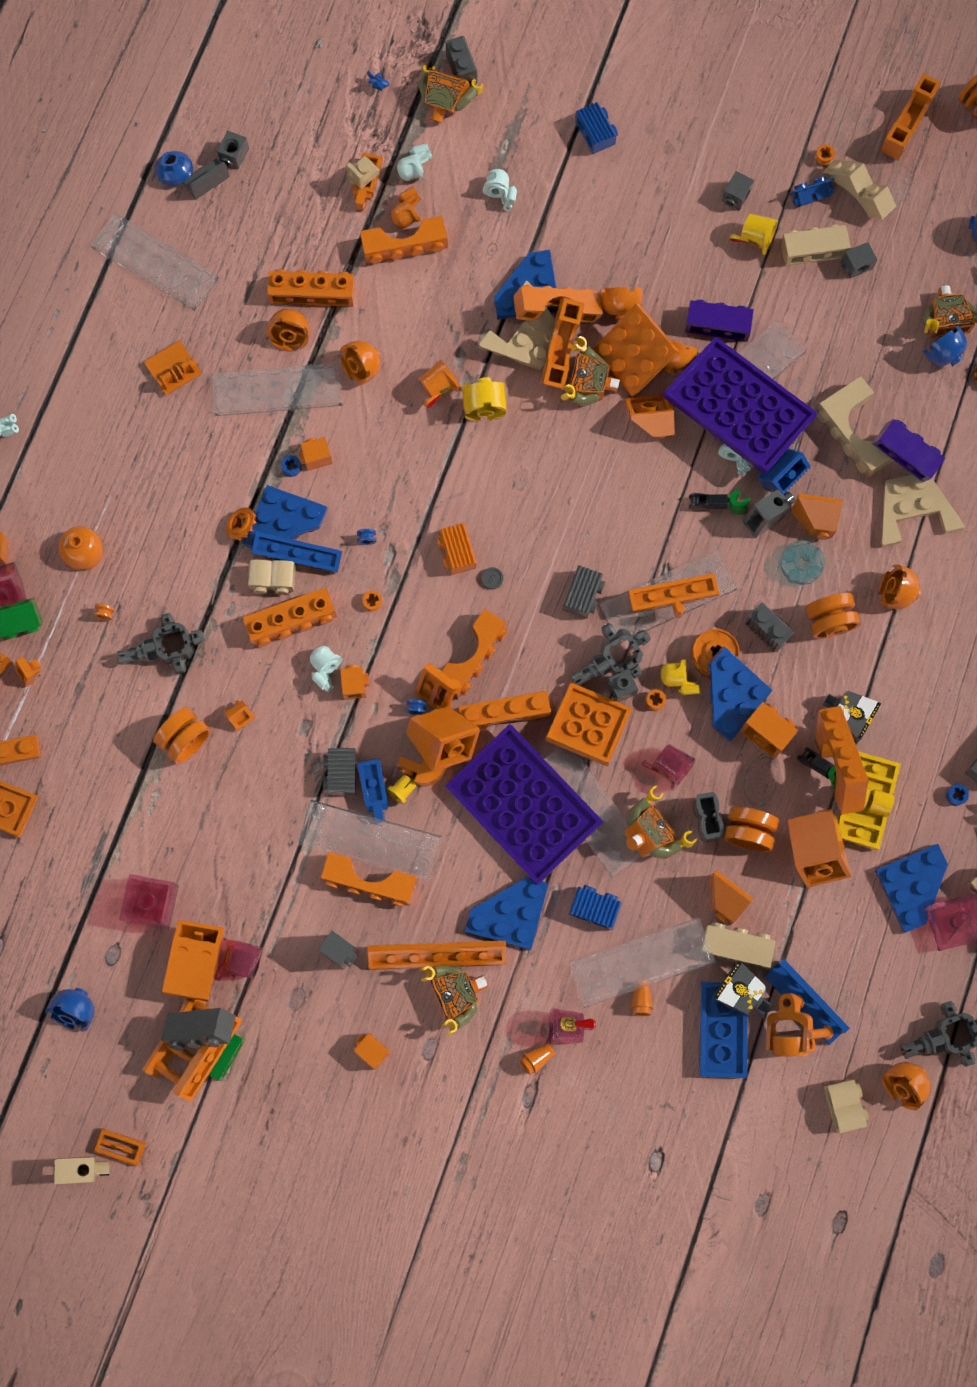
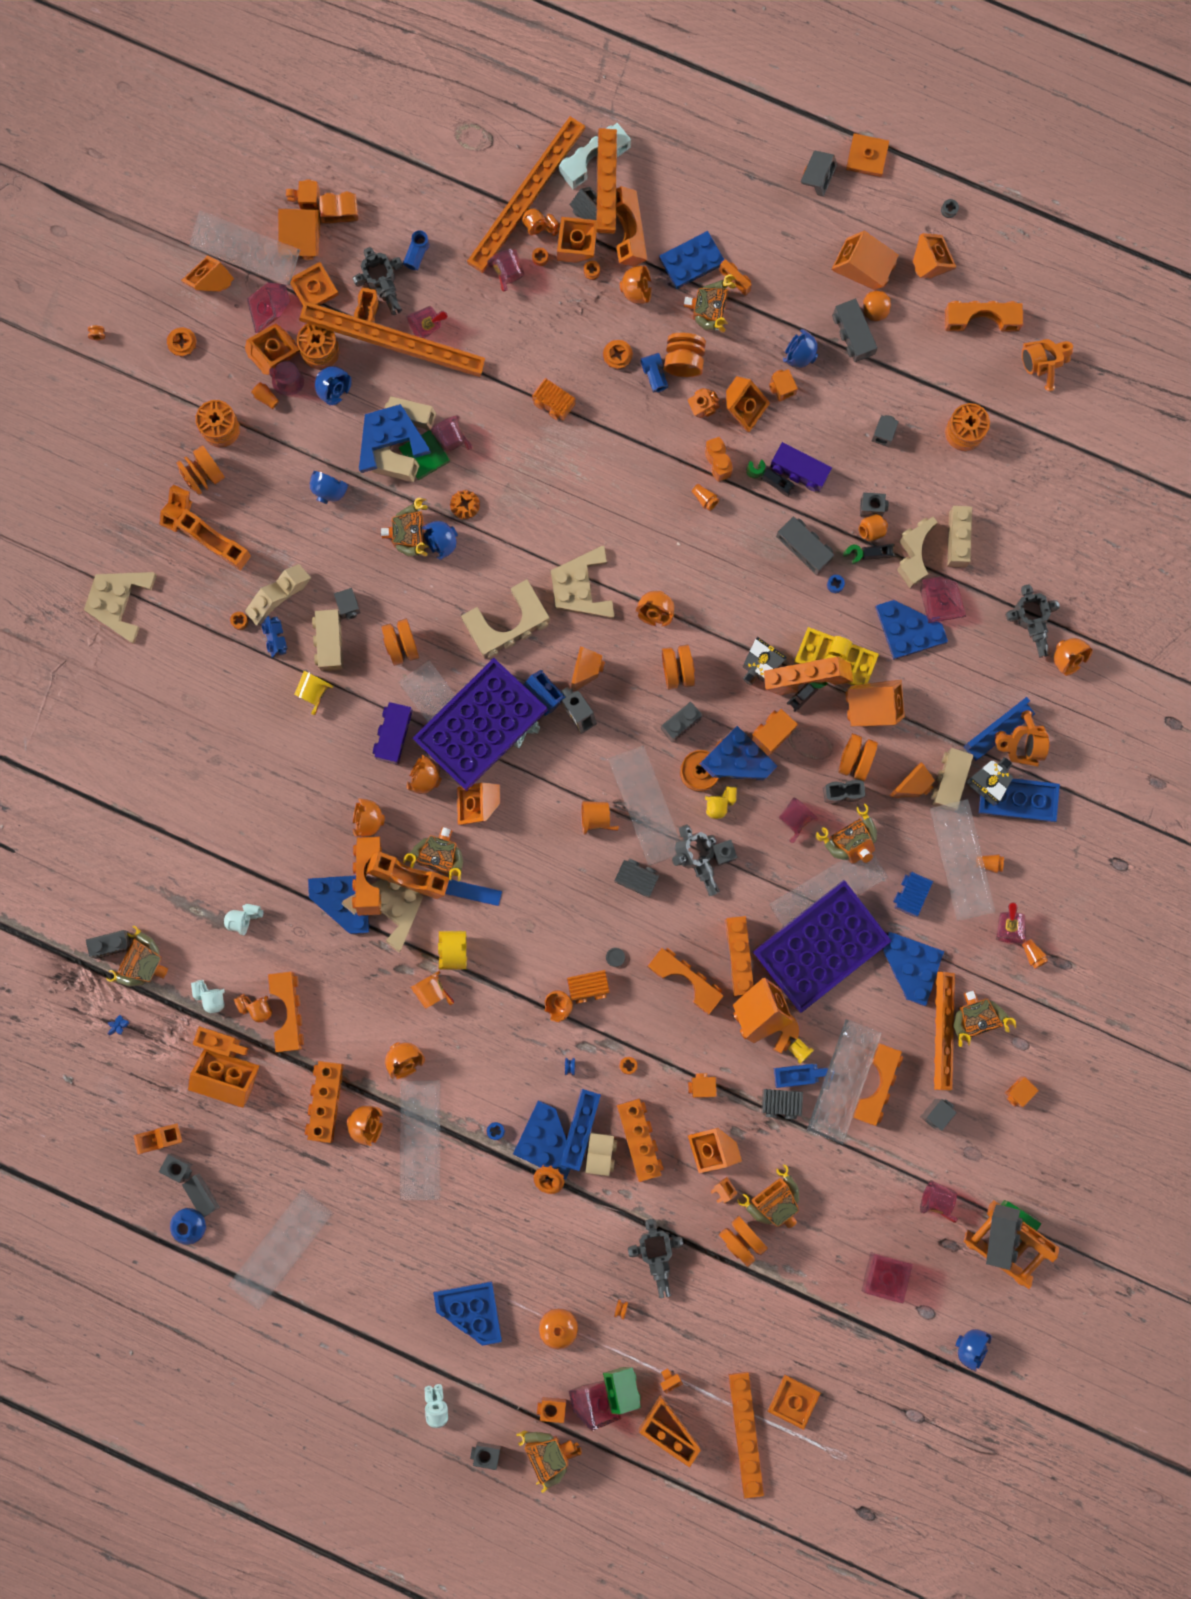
camera: 85 degrees left, 5 degrees up
tan torso [54,1156,110,1184] -> none
orange tile [93,1128,147,1166] -> none
orange hinge [144,340,202,395] -> none
orange slope [162,920,224,1002] -> none
orange brick [298,437,333,471] -> none
light aqua piece [310,646,343,692] -> none
tan bracket [346,156,380,189] -> none
blue bush [405,700,426,715] -> none
orange plate [414,663,460,709] -> none
orange plate [545,683,632,767] -> none
blue brick [575,102,618,154] -> none
orange plate [593,304,680,396] -> none
orange plate [628,573,720,618] -> none
orange bush [645,689,666,711] -> none
black piece [689,489,750,515] -> none
dark grey brick [722,171,754,210] -> none
clear light blue plate [780,540,825,585] -> none
tan brick [824,1079,869,1133] -> none
dark purple brick [872,419,945,482] -> none
none -> tan wing [84,572,157,644]
none -> orange brick [133,1123,182,1155]
none -> orange brick [159,484,192,532]
none -> orange slope [188,1049,260,1108]
none -> orange wheel [381,618,419,666]
none -> blue plate [433,1281,502,1346]
none -> blue sticker [445,879,502,906]
none -> orange hair [544,990,573,1023]
none -> orange hat [581,801,619,835]
none -> orange slope [688,1128,742,1173]
none -> torso [737,1164,799,1228]

